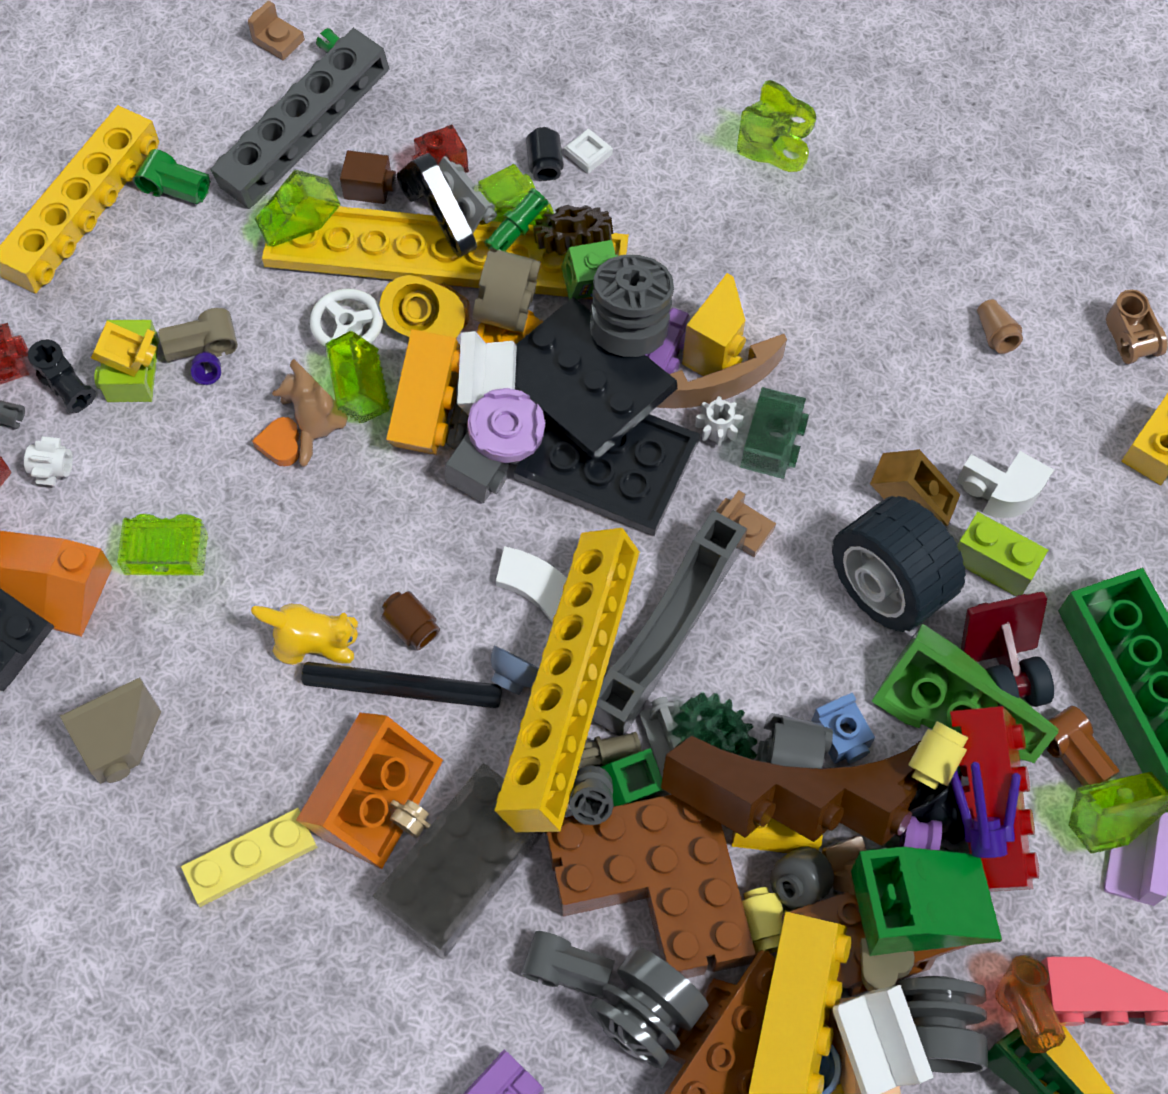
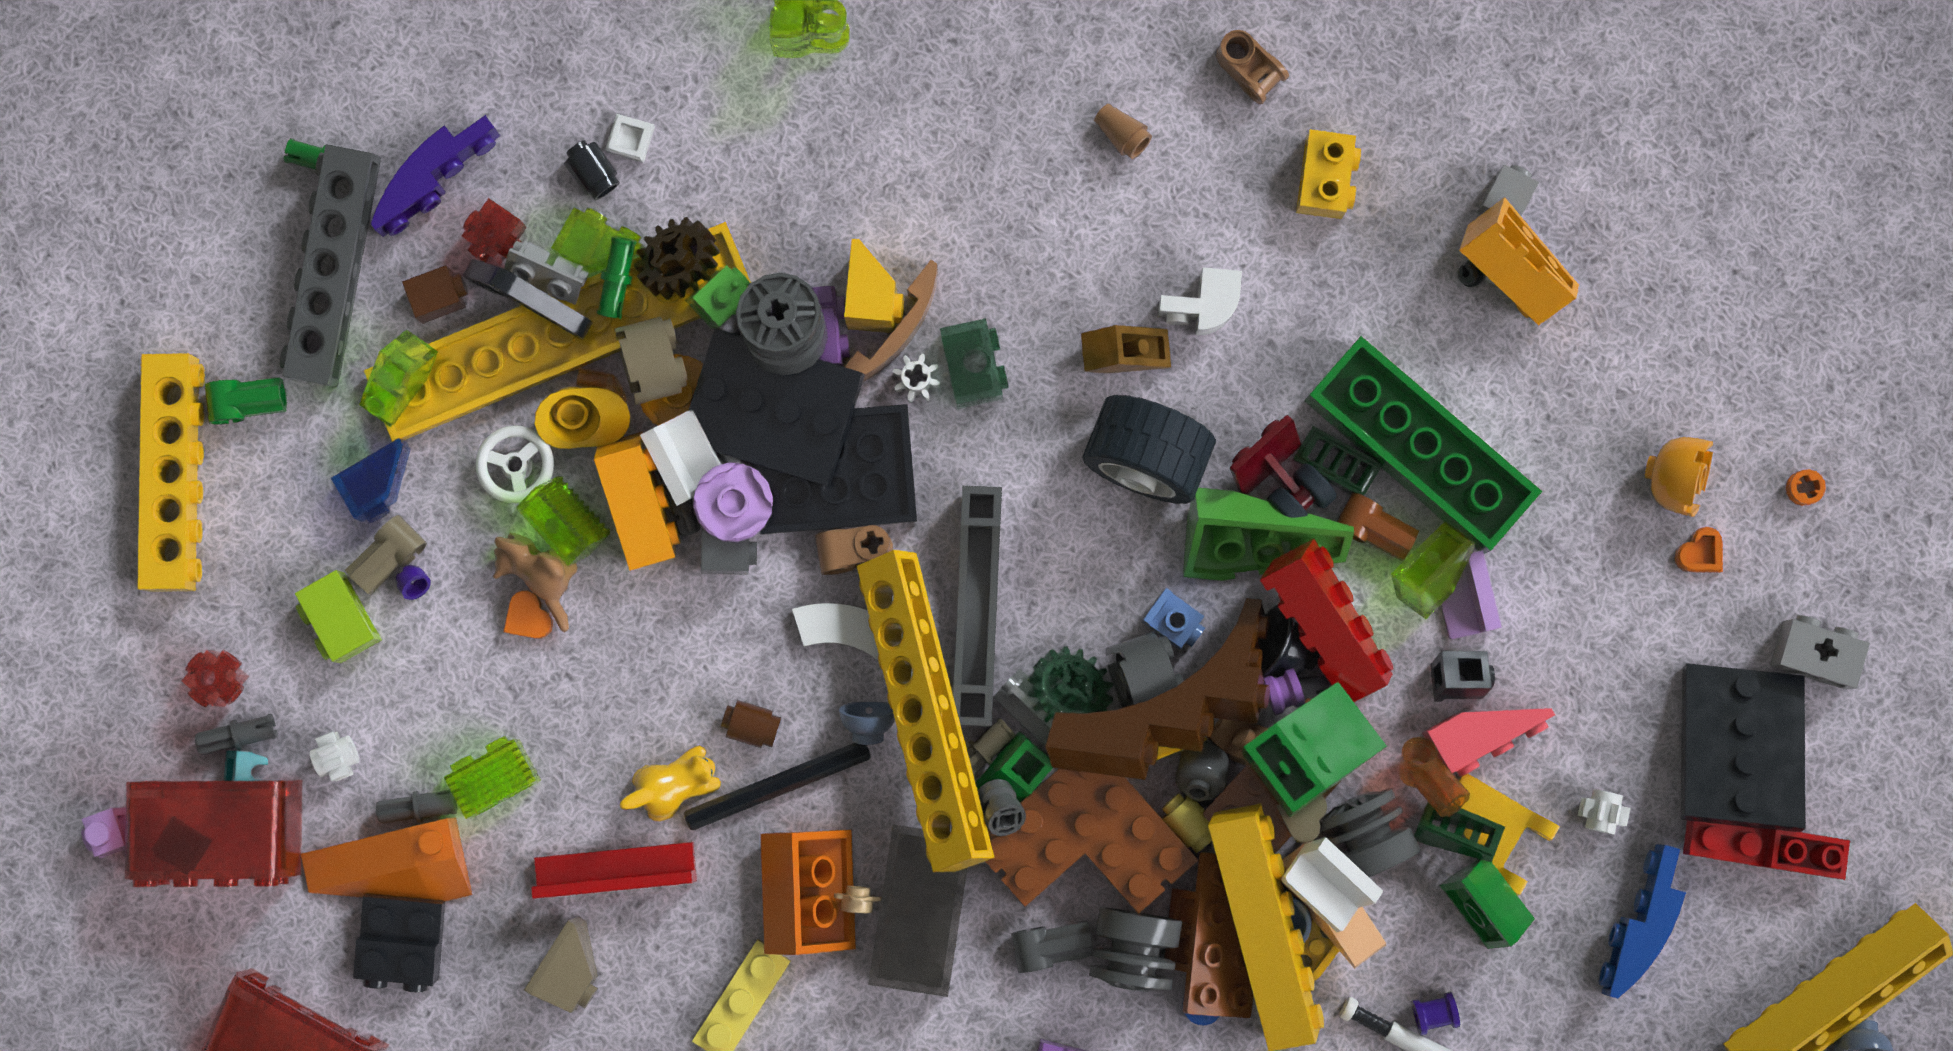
camera: 25 degrees left, 20 degrees up
black connector [28,339,96,413] -> none
yellow bracket [91,321,157,377] -> none
medium nougat bracket [248,0,305,60] -> none
medium nougat bracket [716,490,776,557] -> none
light yellow brick [908,721,968,789] -> none
dark purple plant [951,762,1021,858] -> none
lime brick [957,511,1049,596] -> none
none -> clear blue slope [331,438,411,523]
none -> dark purple slope [371,115,501,237]
none -> dark grey axle [376,789,458,824]
none -> red fence [531,842,697,899]
none -> medium nougat piece [815,525,893,575]
none -> dark green slope [1292,426,1383,496]
none -> black brick [1431,651,1495,702]

